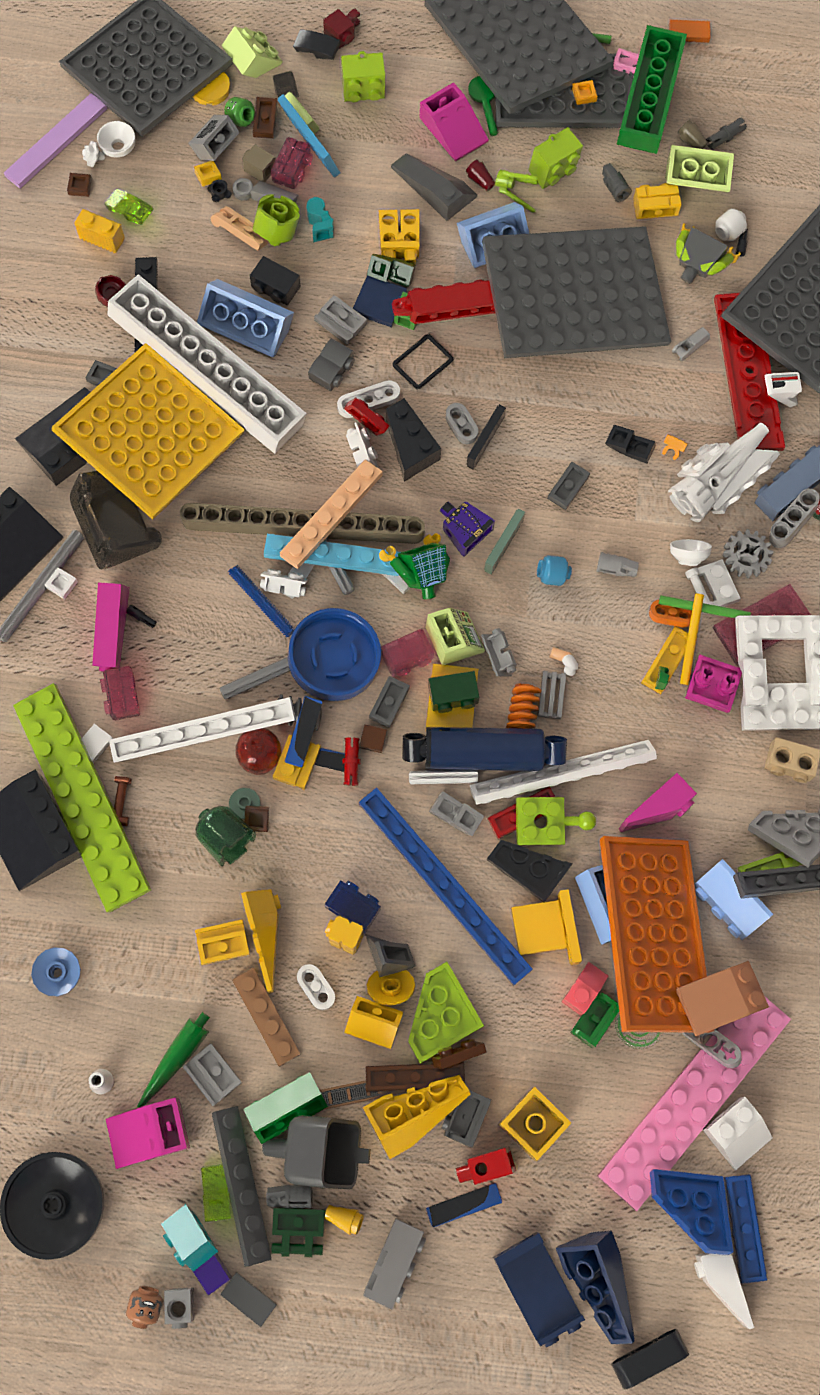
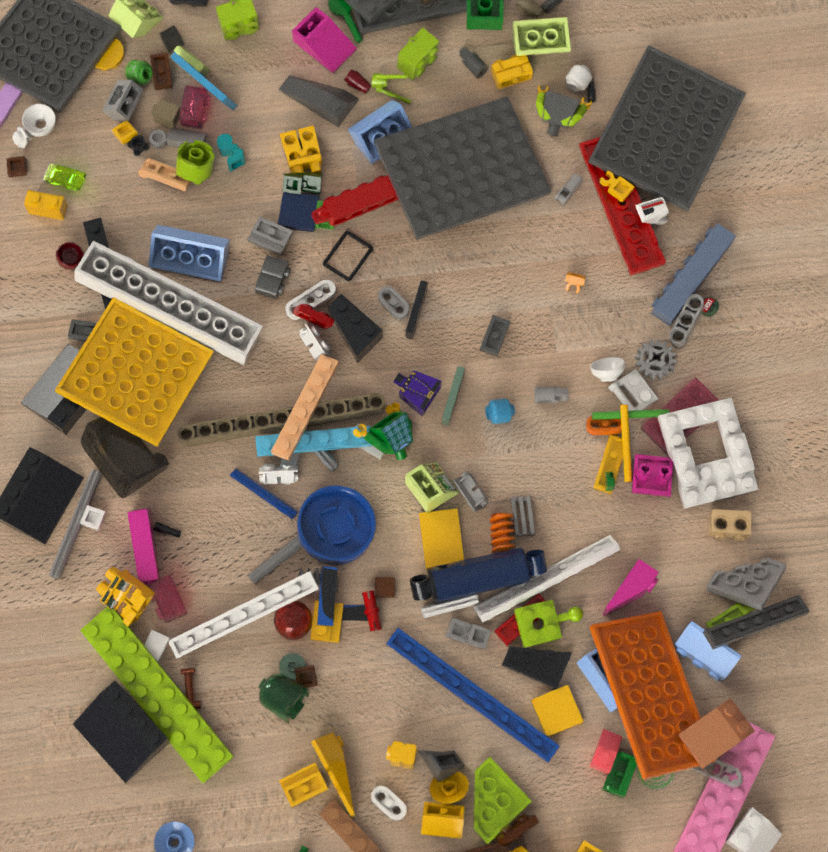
camera: 10 degrees left, 0 degrees up
black brick [250,256,301,306] -> none
clear blue brick [325,880,381,934] -> none
dark grey plate [369,676,410,728] -> none
clear pink brick [380,628,434,677] -> none
dark green brick [428,671,480,713] -> none
arm [549,647,578,676] -> none
yellow tile [557,889,582,965] -> none
black slope [605,425,656,464] -> none
white piece [668,423,780,522] -> none
none -> yellow hips [96,566,155,626]
none -> yellow plate [600,170,634,203]

